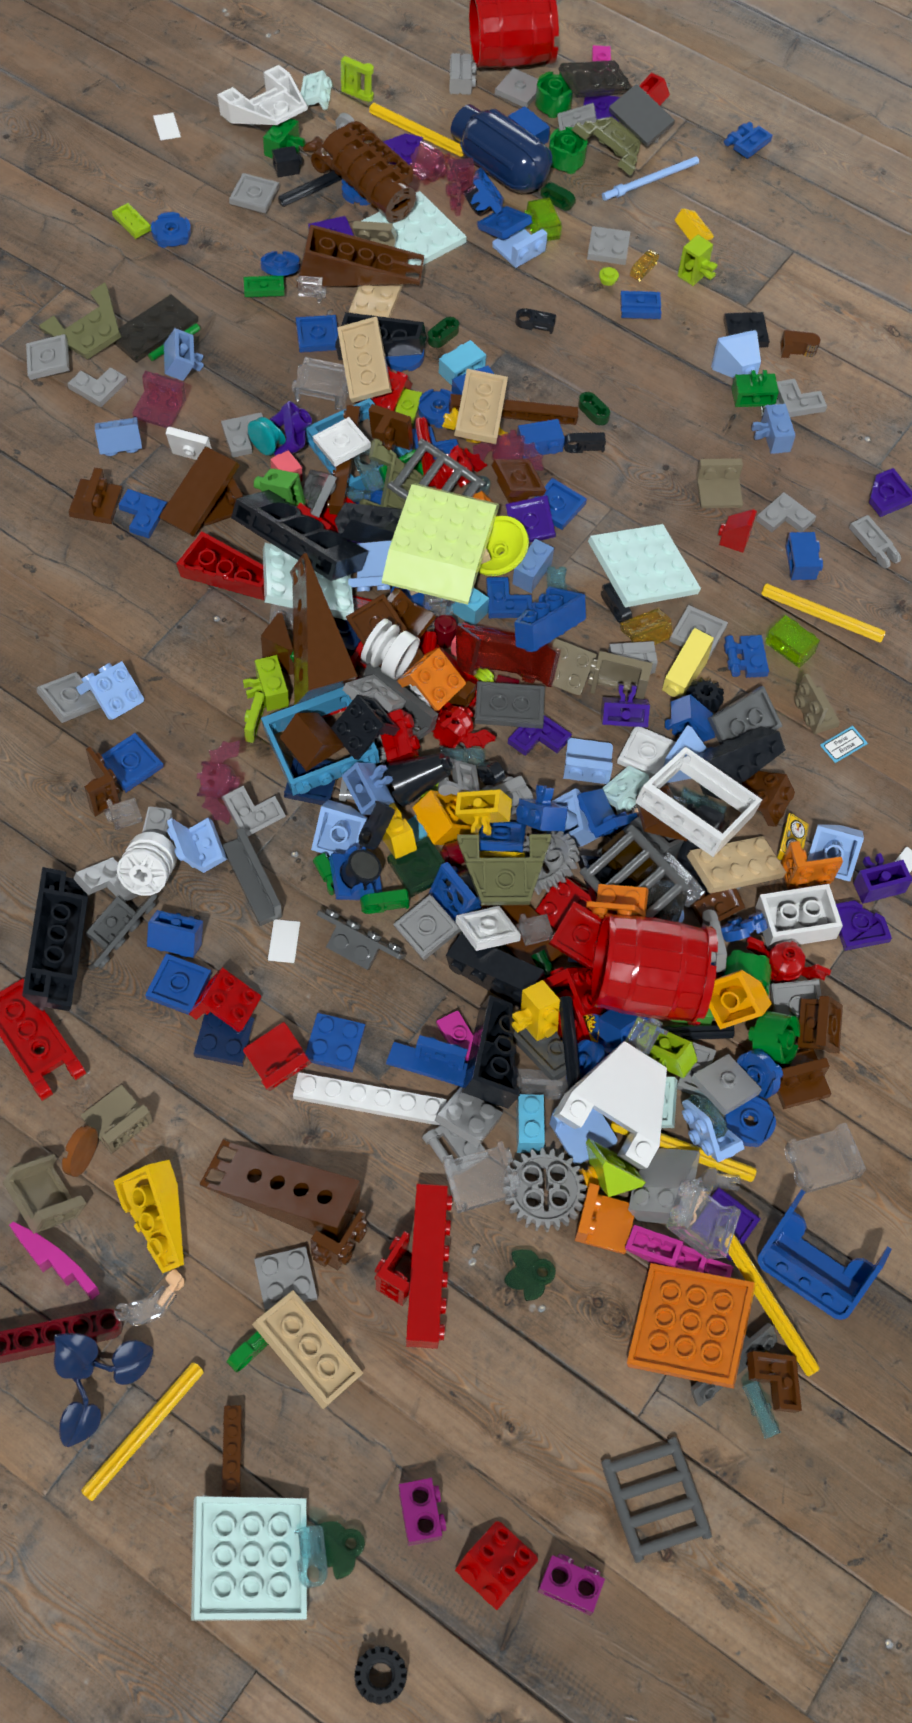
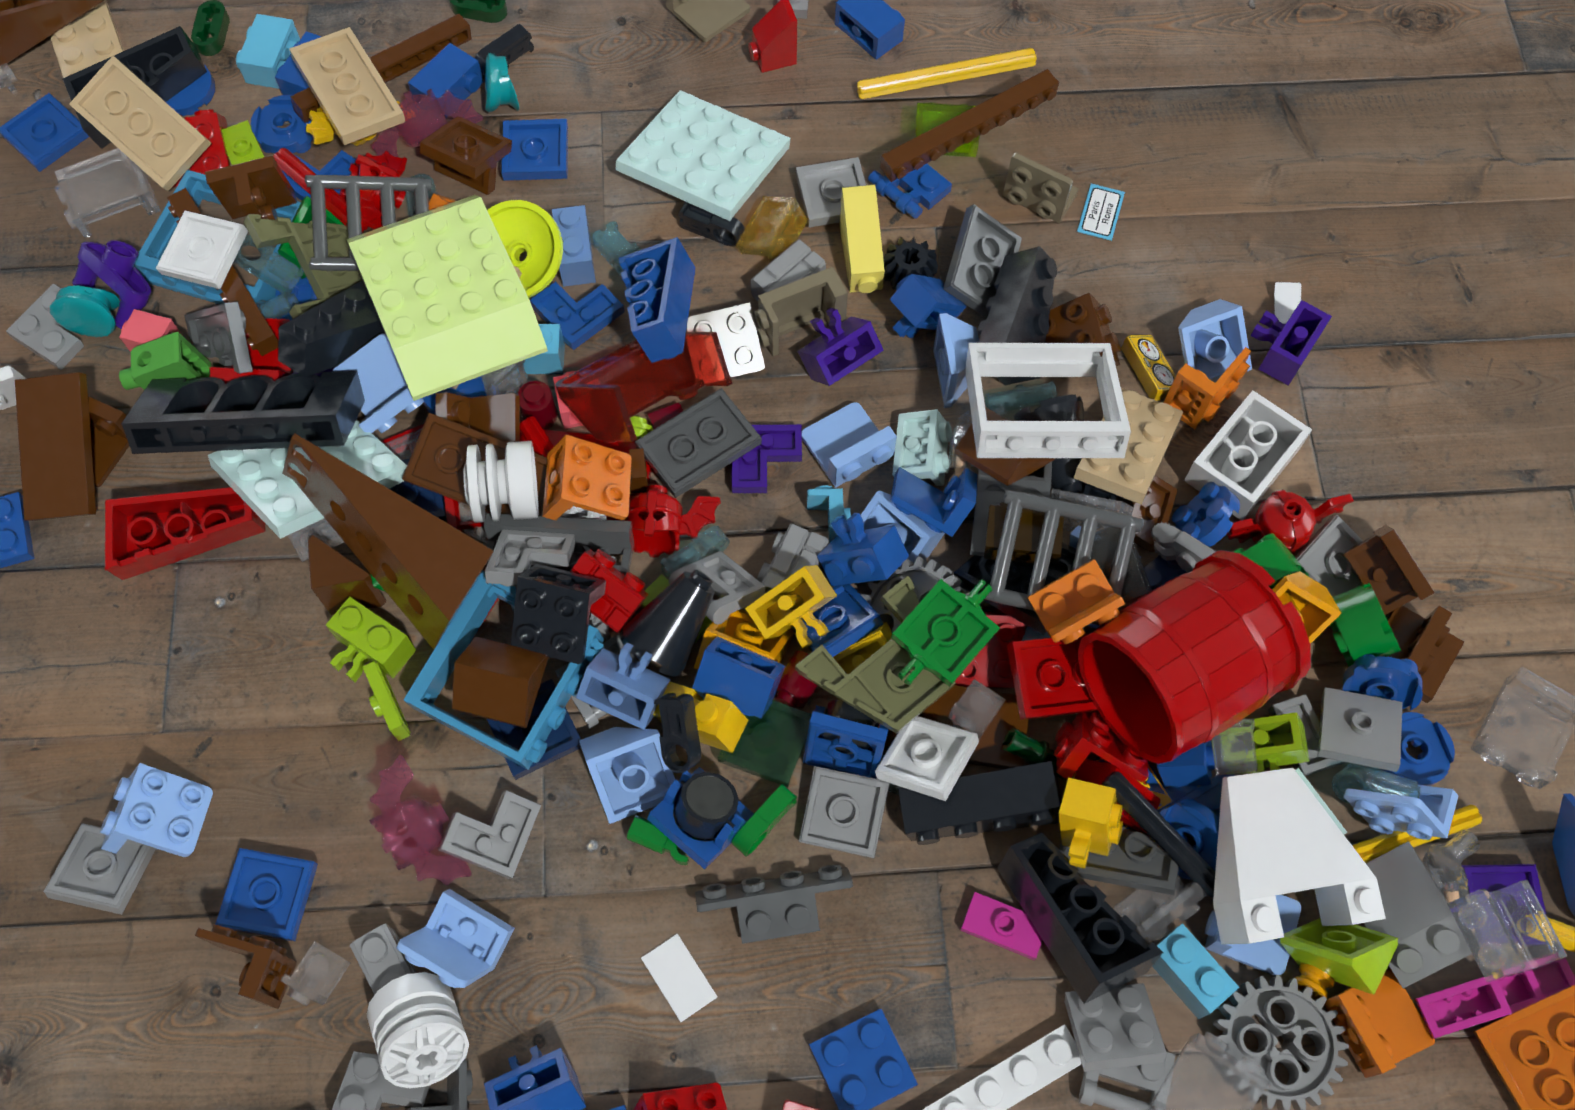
camera: 35 degrees left, 5 degrees up
dark grey fence [222,827,282,926] -> none
blue bracket [386,1035,468,1087] -> none
black beam [477,761,505,785] -> none
dark purple plate [505,495,556,543] -> none
white plate [617,727,676,778] -> none
dark purple plate [836,900,892,951] -> none
none -> teal piece [485,53,519,113]
none -> blue brick [692,636,785,718]
none -> medium azure bracket [807,485,851,542]
none -> reddish brown piece [880,69,1059,182]
none -> green plate [891,579,1000,687]

